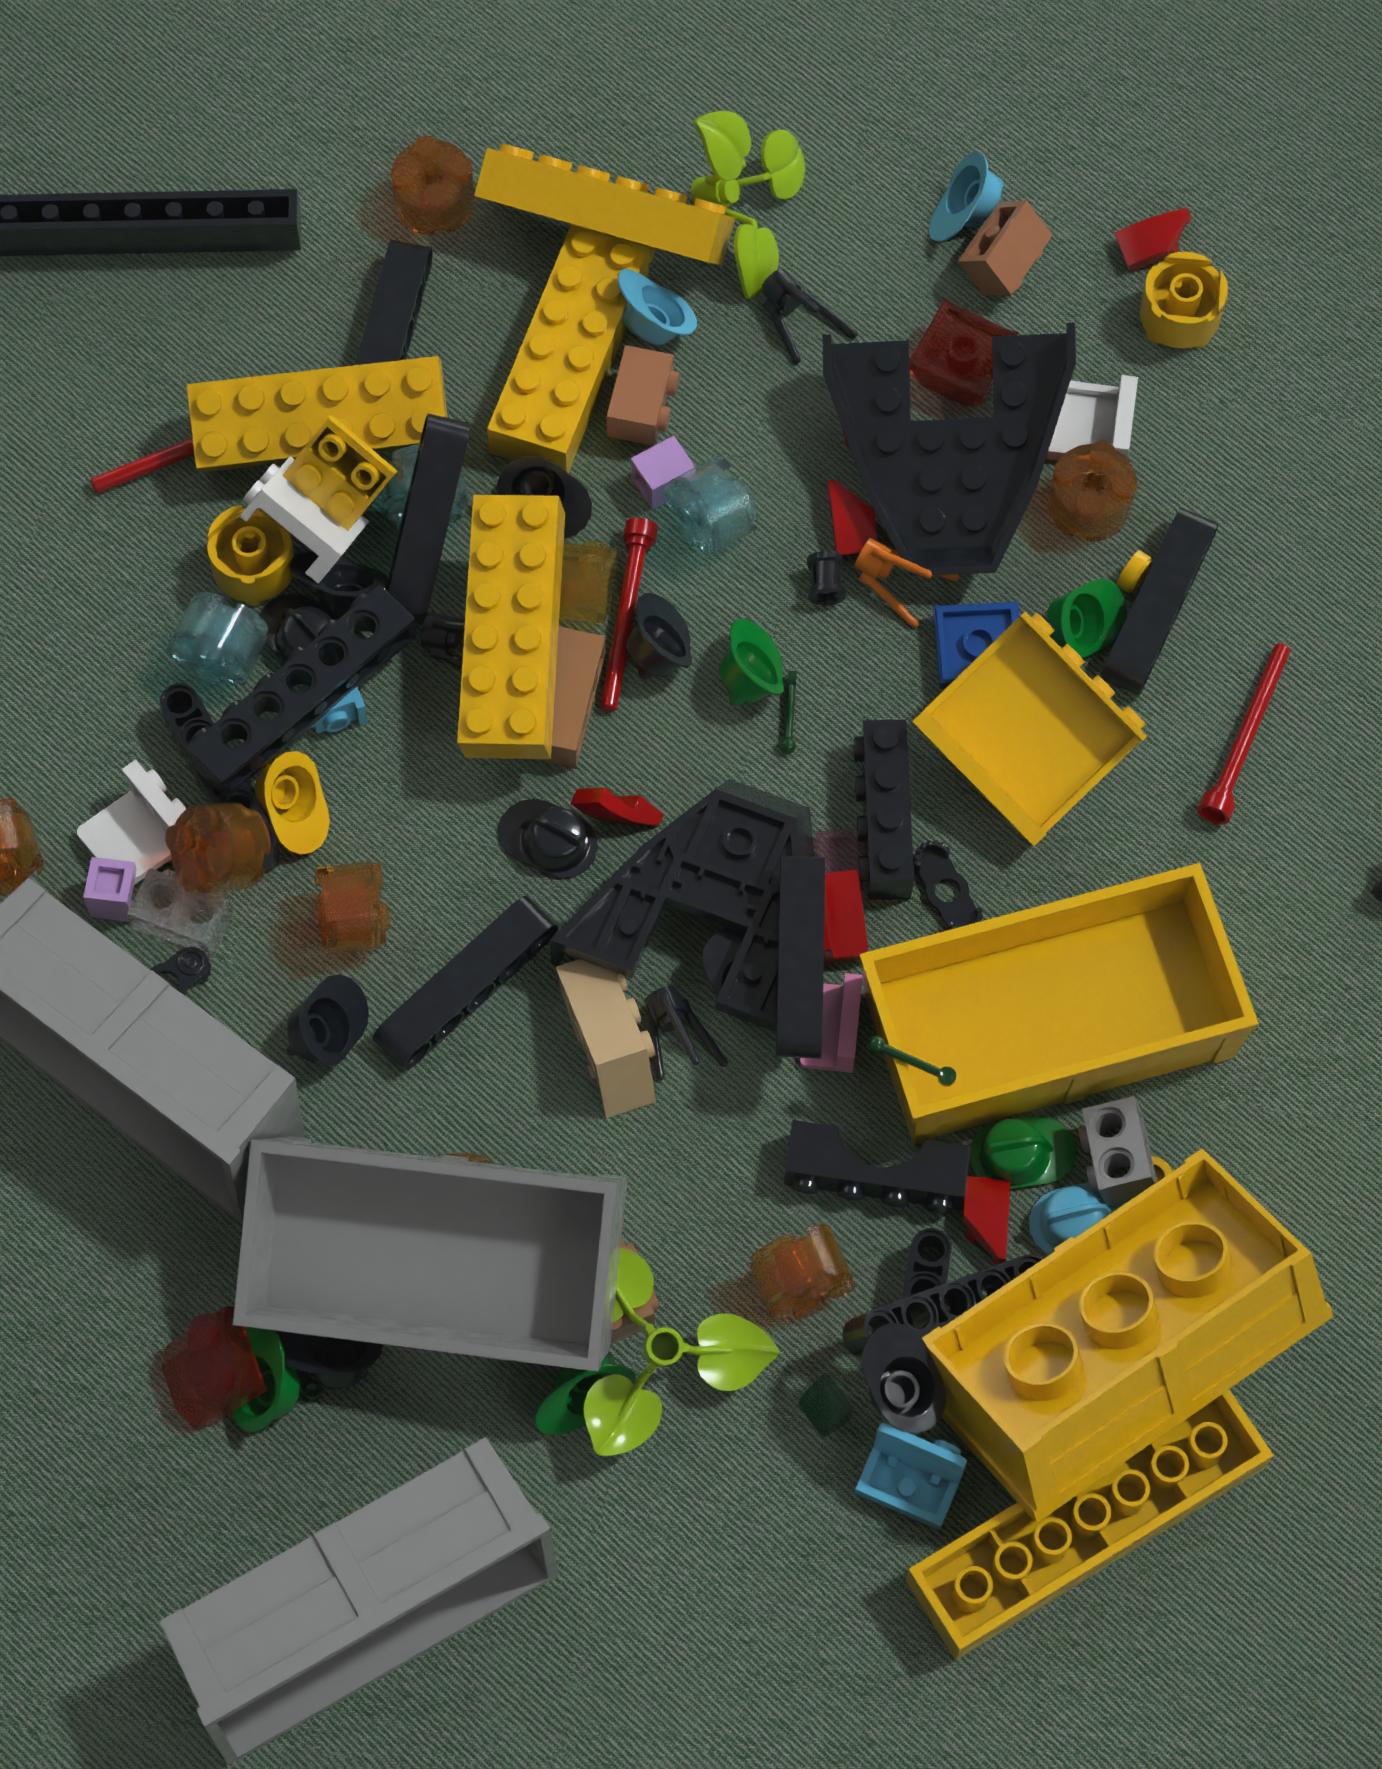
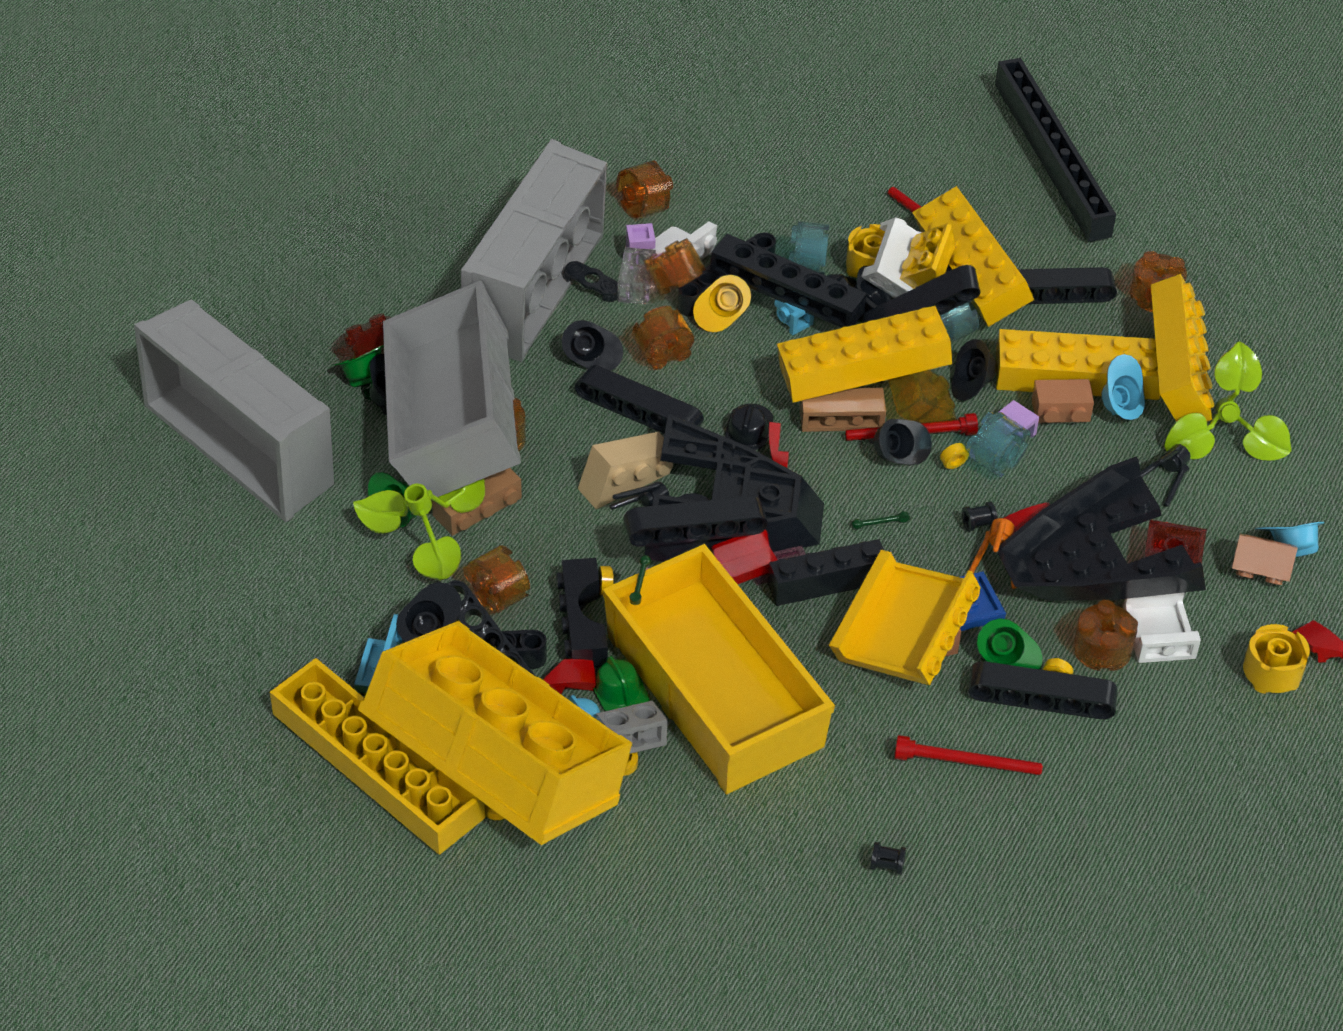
camera: 75 degrees right, 20 degrees down
green piece [718,619,784,706] -> none
black piece [914,840,983,930] -> none
none -> yellow tile [598,566,613,595]
none -> yellow tile [940,443,969,469]

